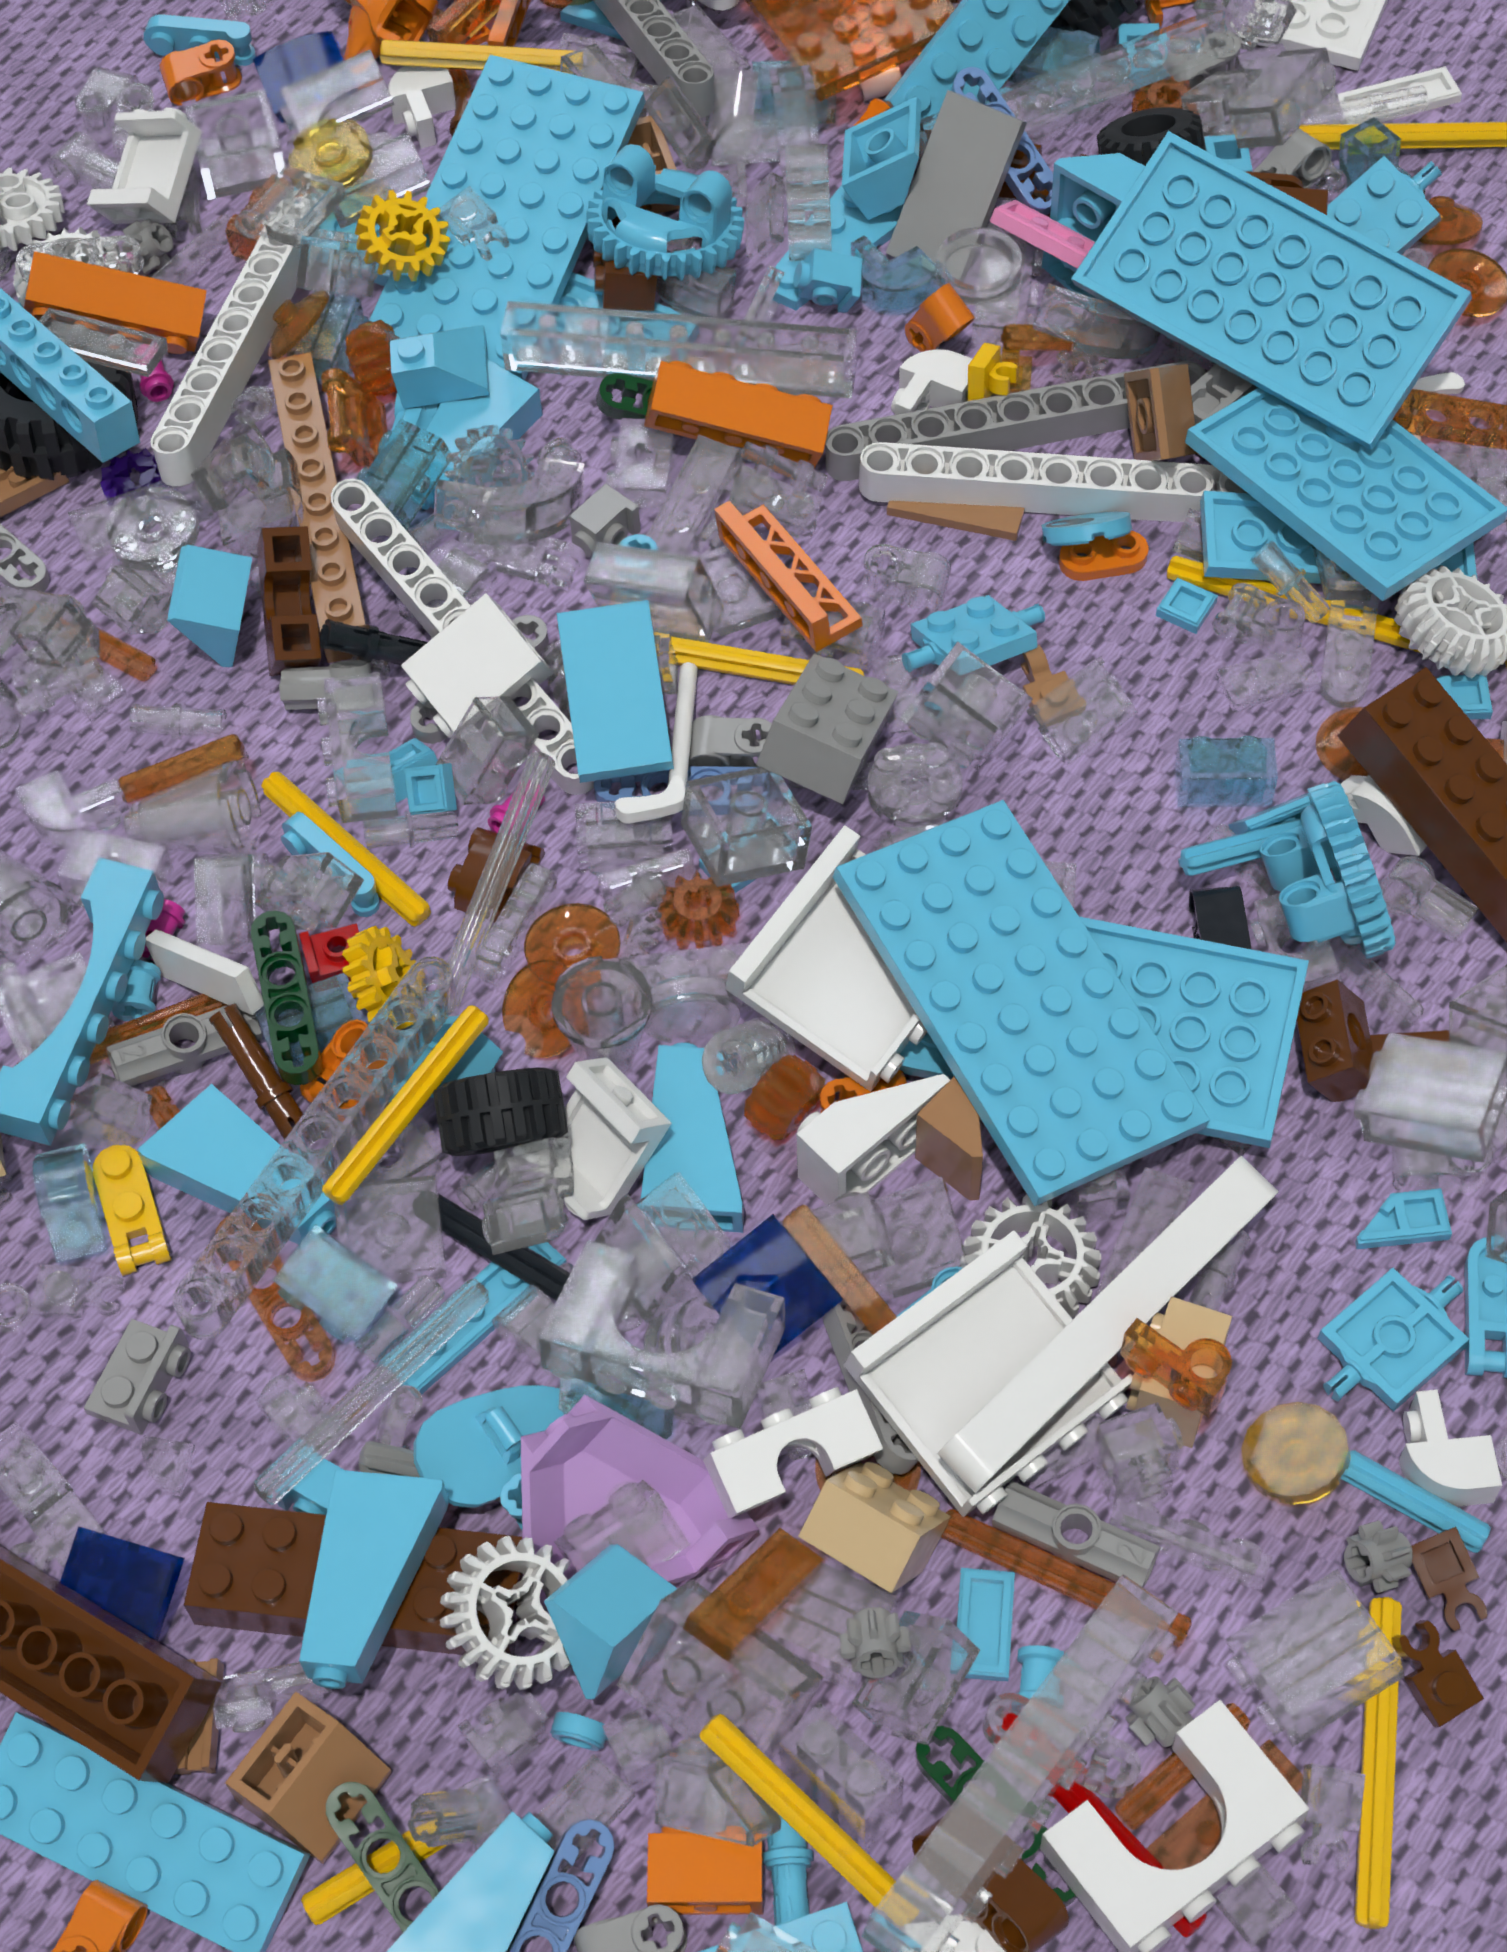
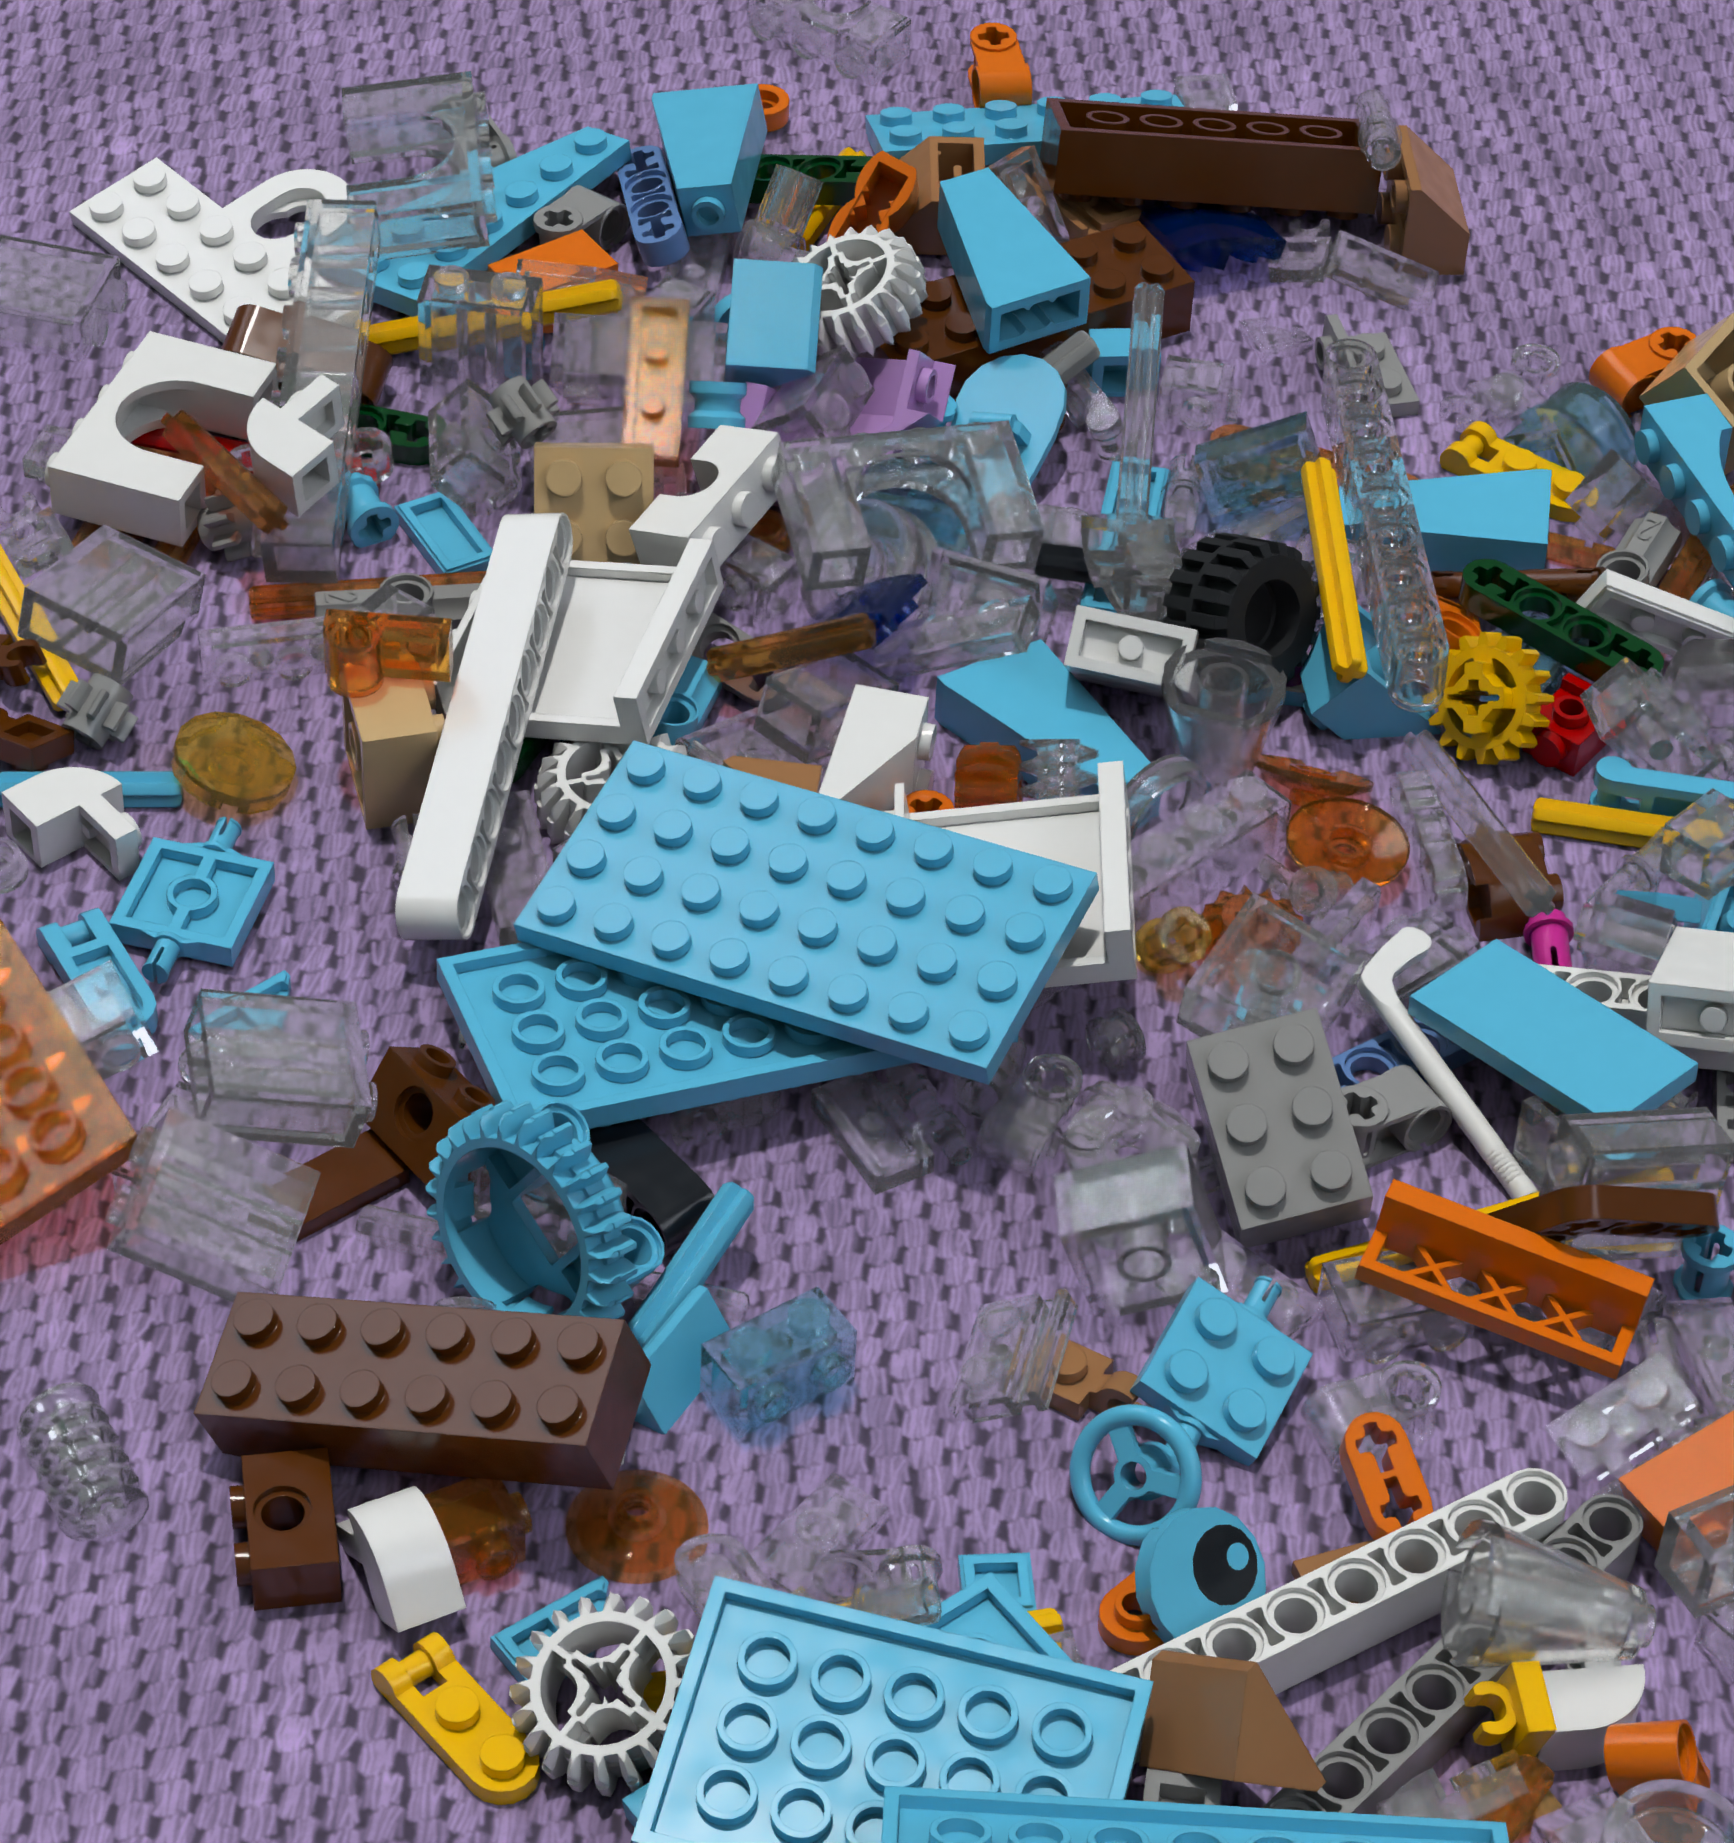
camera: 140 degrees right, 15 degrees down
none -> clear orange axle [161,410,289,535]
none -> white brick [247,374,345,517]
none -> medium azure wheel [688,381,747,429]
none -> orange brick [827,151,919,240]
none -> medium azure piece [1069,1404,1202,1547]
none -> clear yellow bush [1136,906,1212,974]
none -> orange beam [1339,1412,1433,1540]
none -> clear cone [1441,1519,1656,1669]
none -> reddish brown beam [1488,1185,1720,1243]

